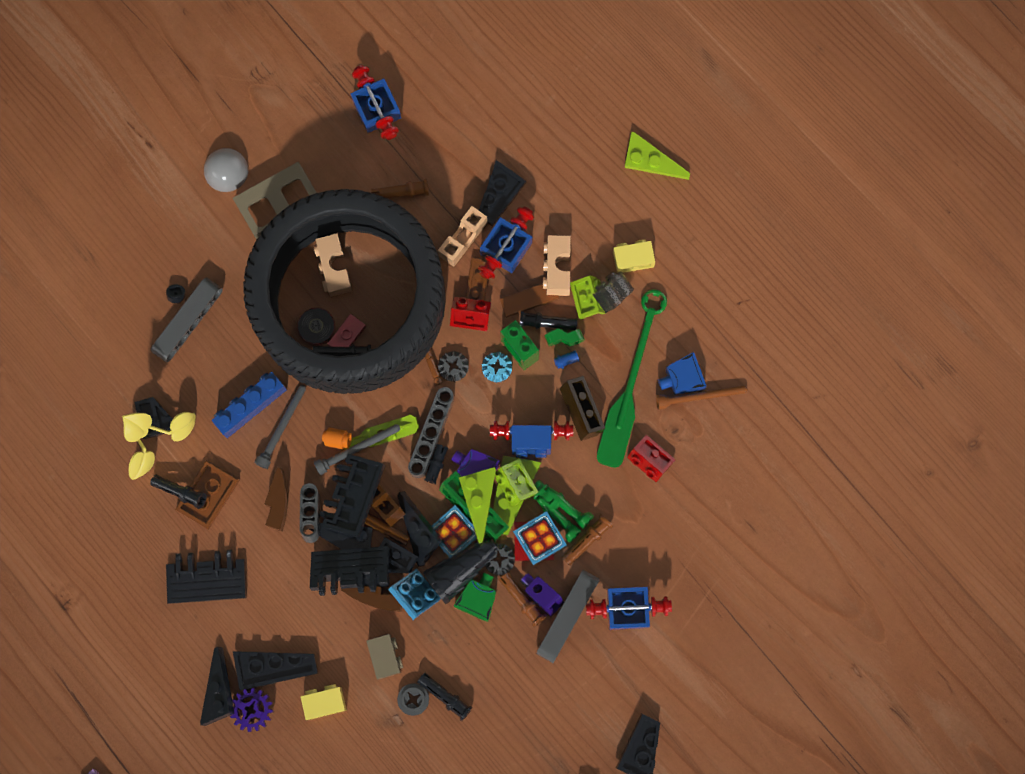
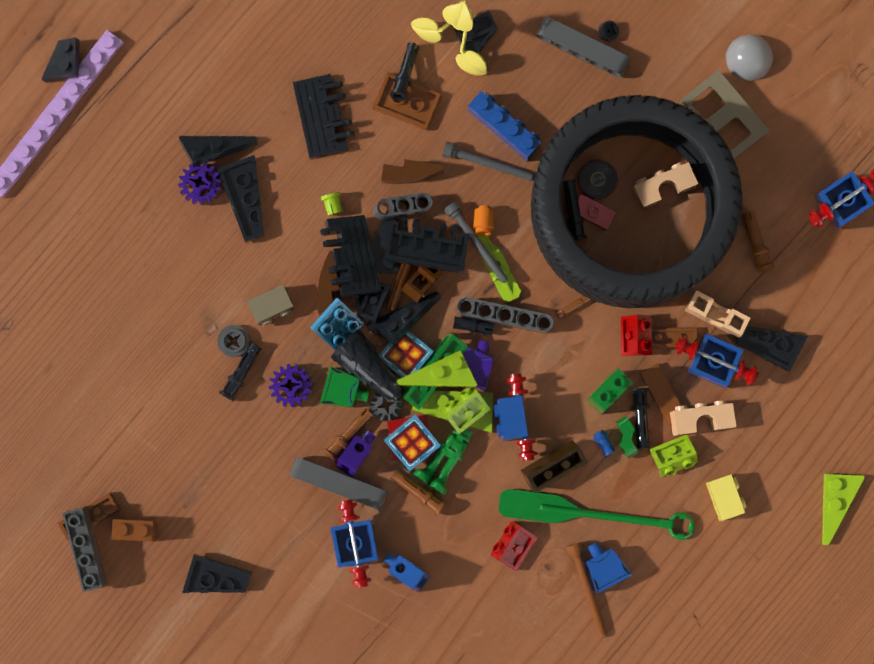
camera: 80 degrees right, 5 degrees up
light yellow brick [301,684,347,720] -> none
dark grey gear [438,351,469,381] -> none
medium azure gear [482,352,512,382] -> none
clear smoke brick [592,271,634,313] -> none
none -> dark purple gear [269,364,313,408]
none -> lime bush [321,192,343,216]
none -> blue torso [382,552,430,592]

